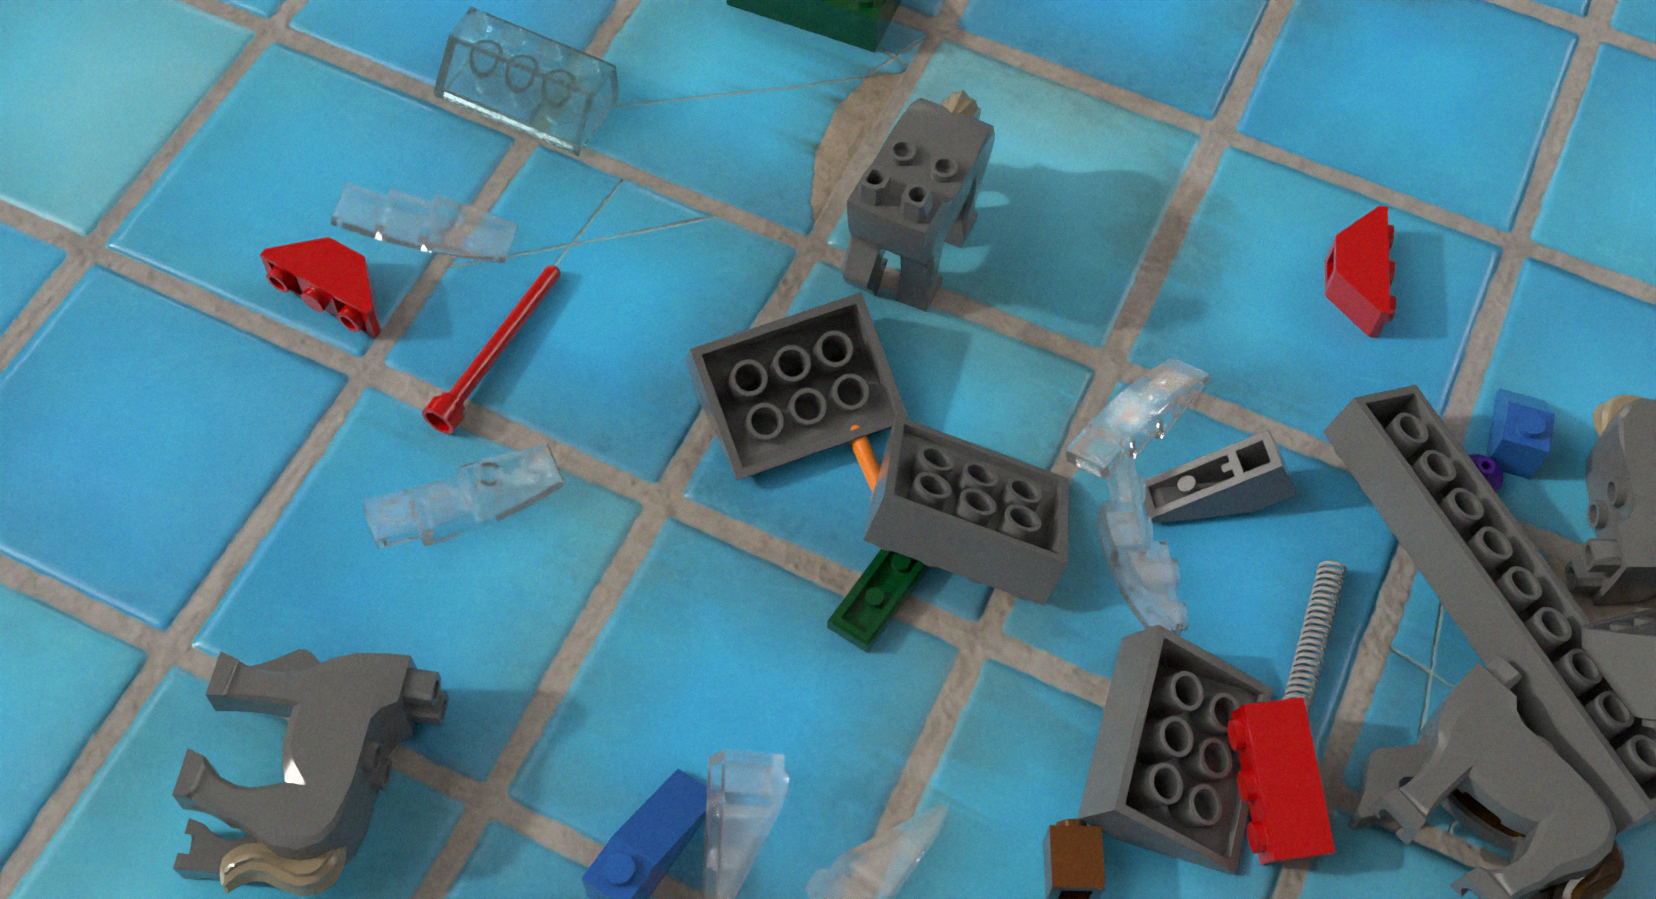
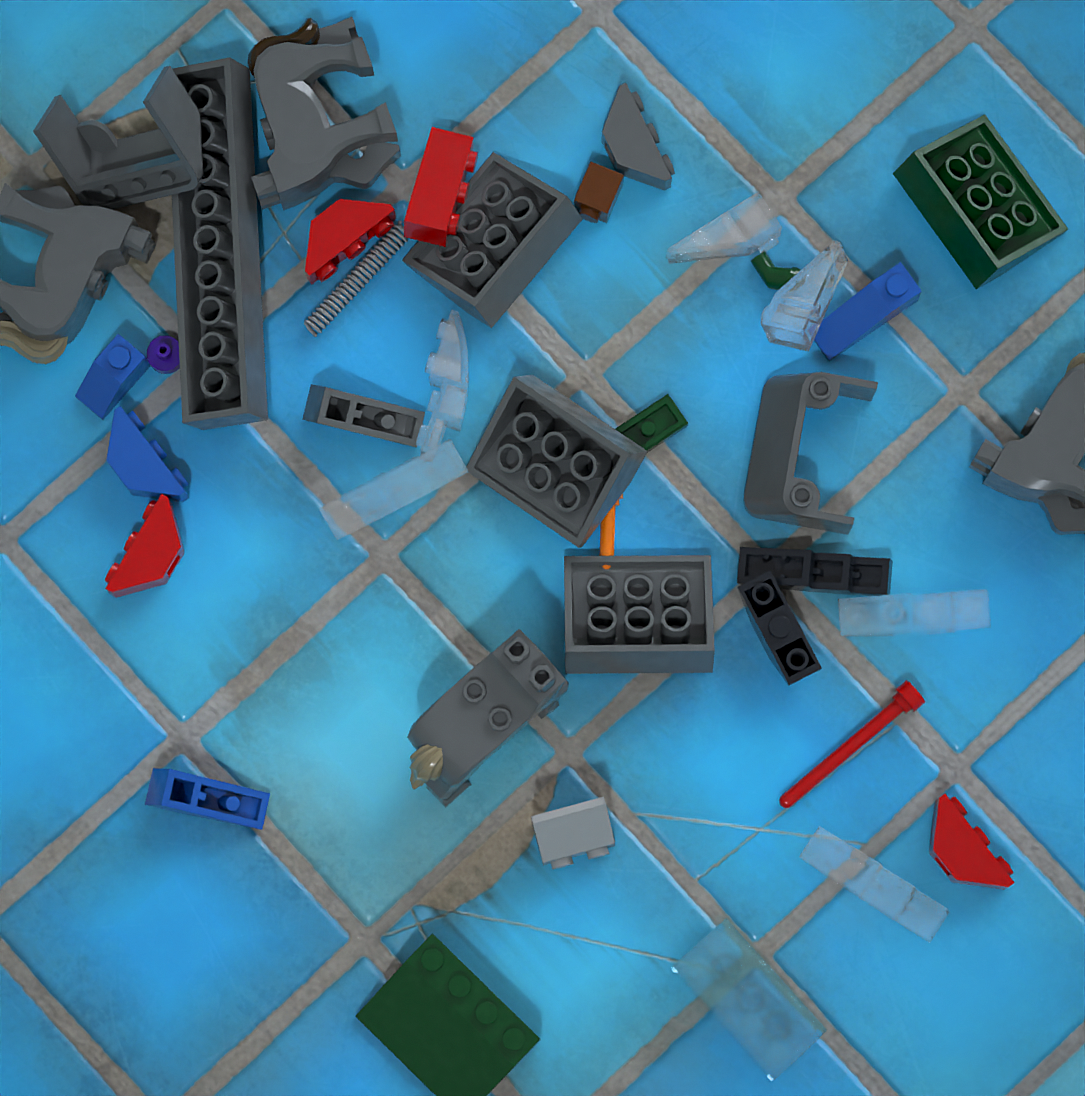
camera: 155 degrees left, 20 degrees up
none -> blue slope [106,406,189,502]
none -> blue slope [145,768,270,830]
none -> red slope [305,199,396,285]
none -> light grey slope [531,797,615,870]
none -> black slope [737,547,893,597]
none -> black slope [737,571,822,686]
none -> dark grey windscreen [743,372,878,535]
none -> dark green arm [751,252,804,291]

